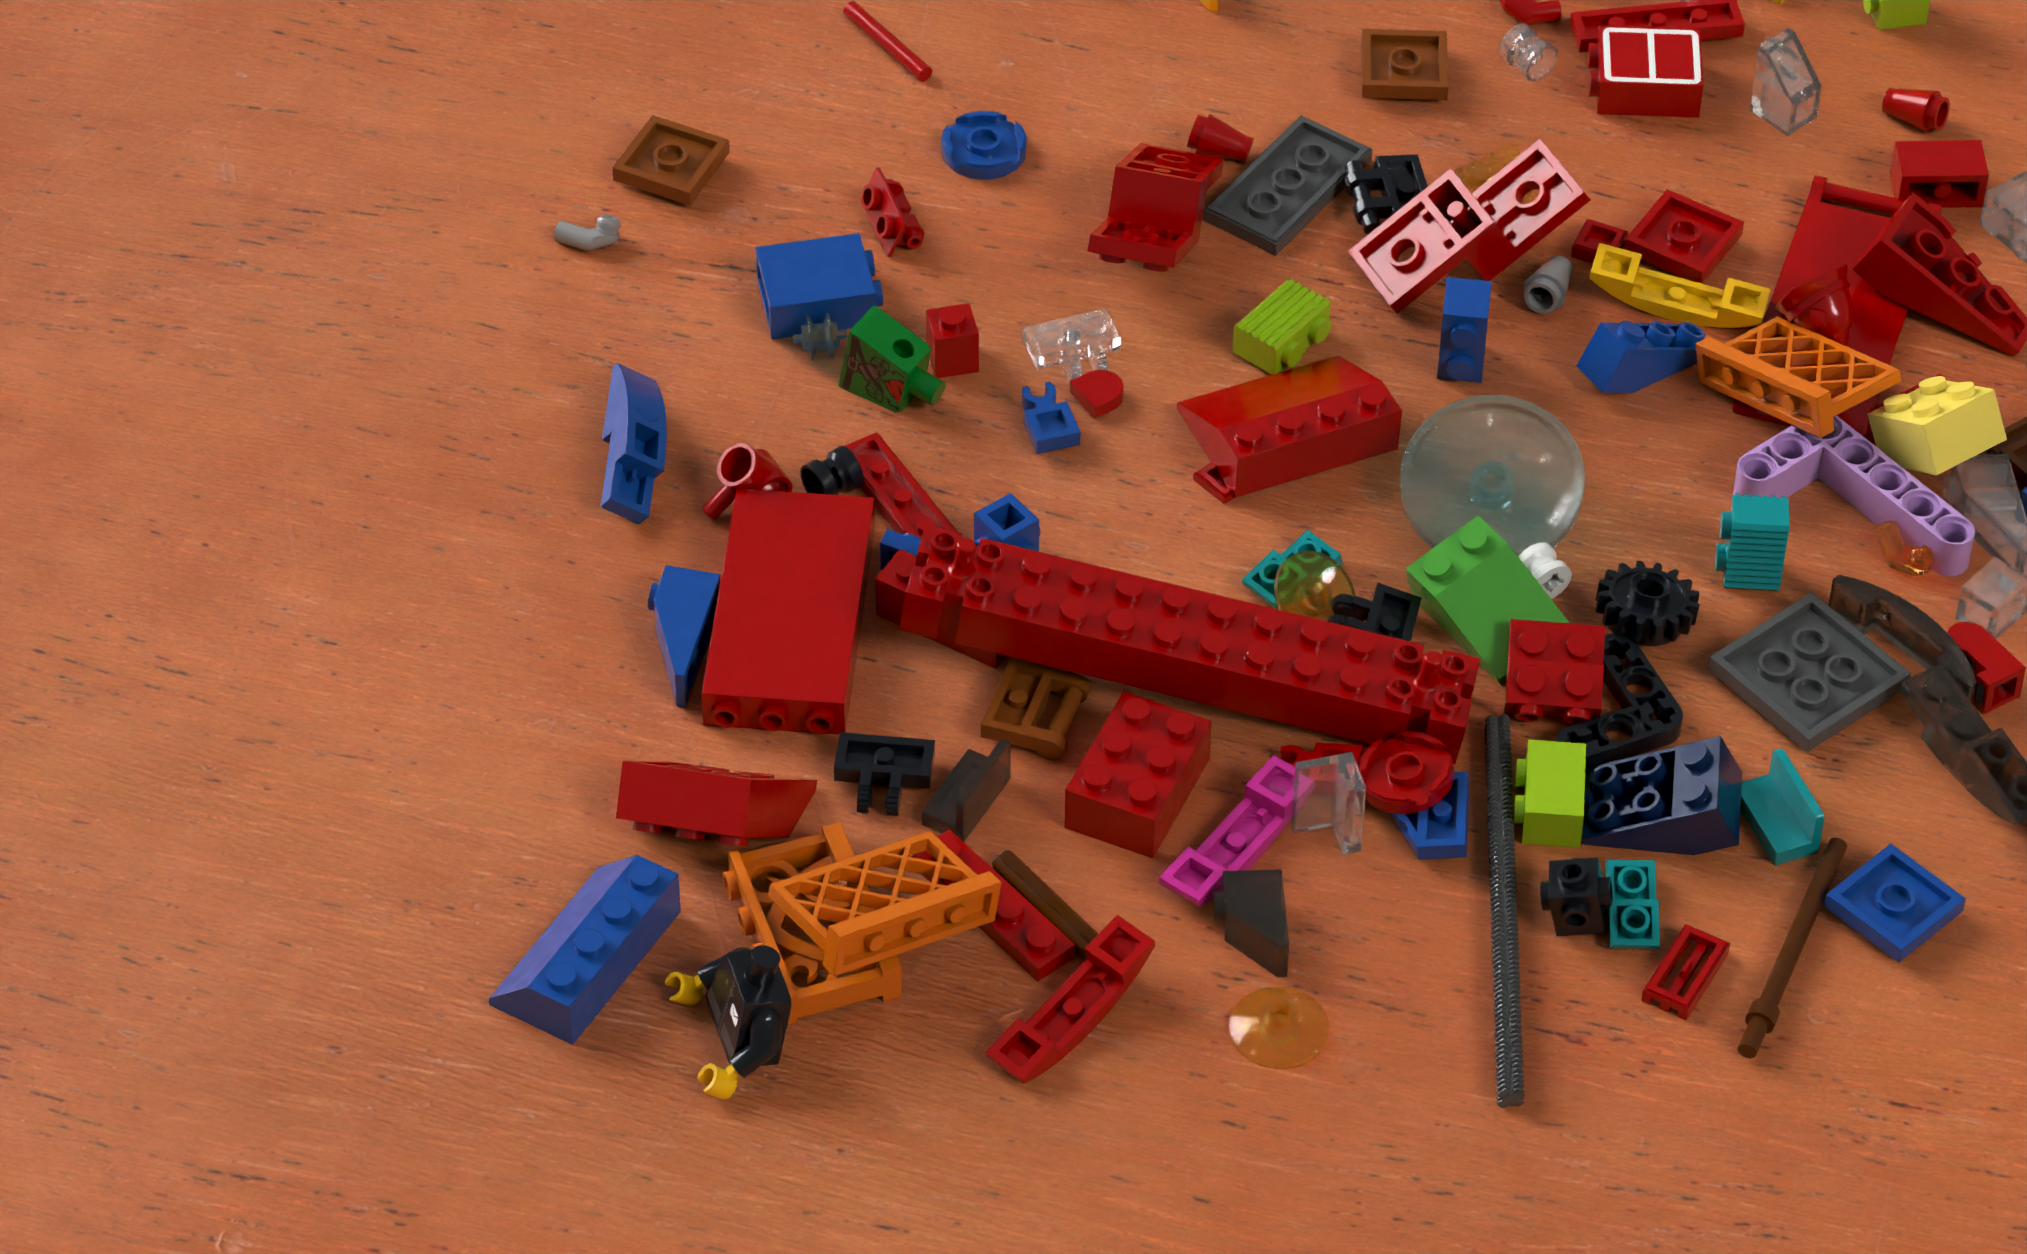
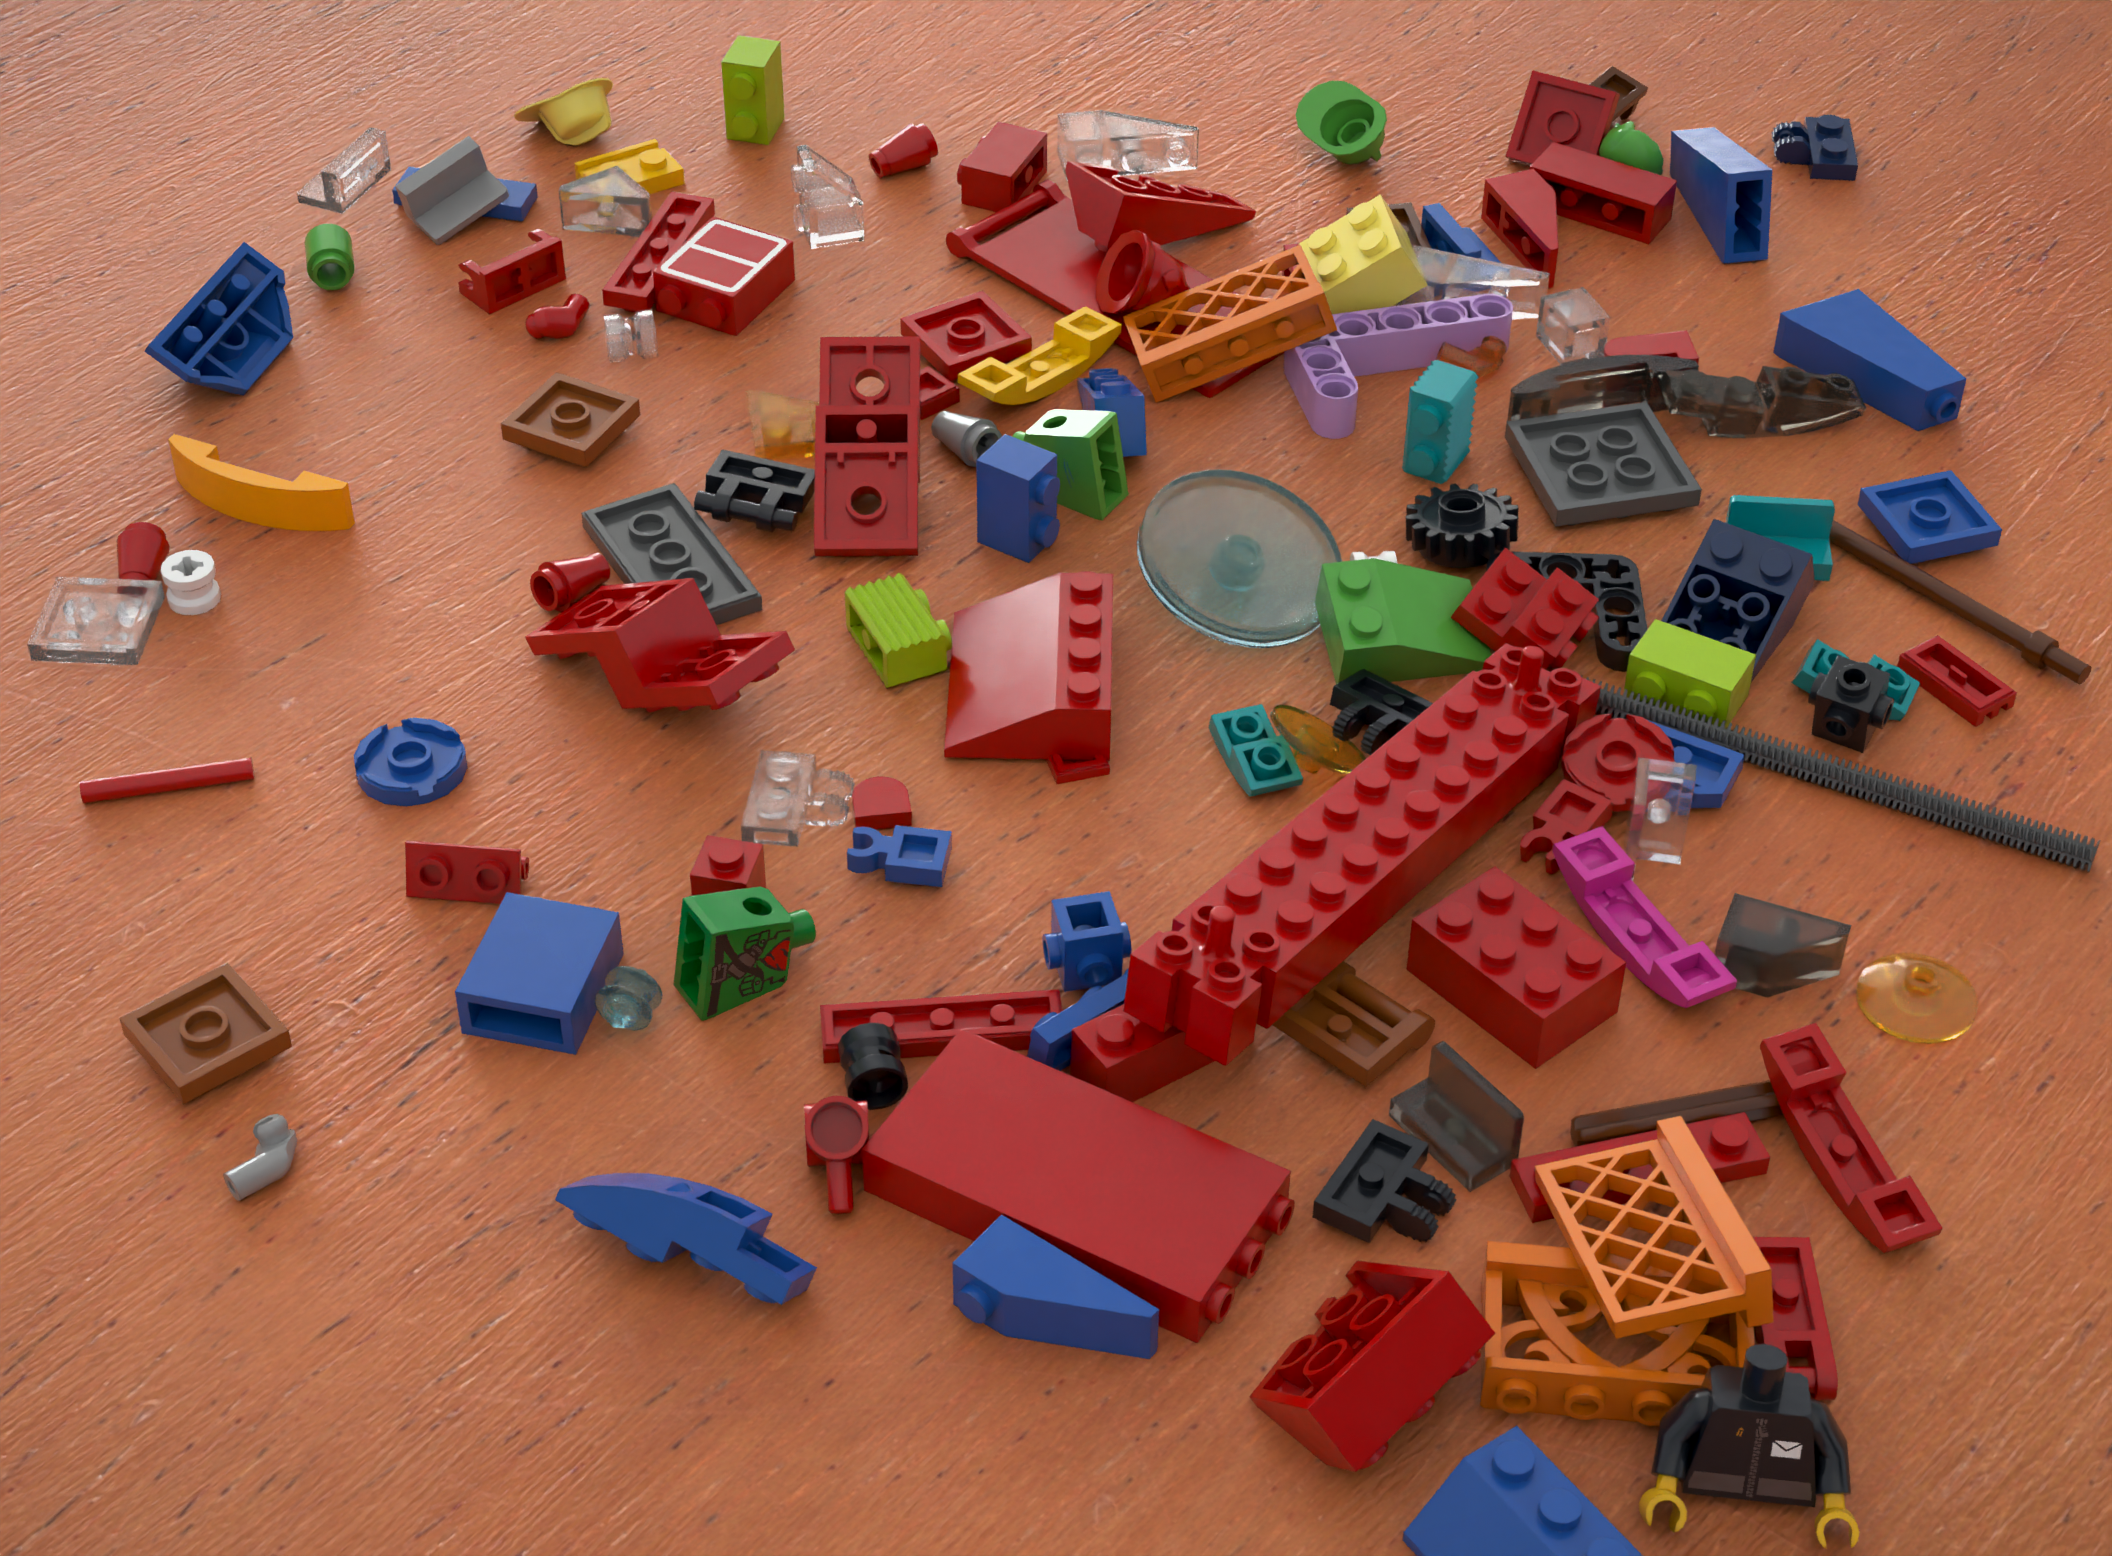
camera: 65 degrees left, 5 degrees down
none -> bright green torso [1012,409,1129,520]
none -> red plate [1753,1237,1838,1400]

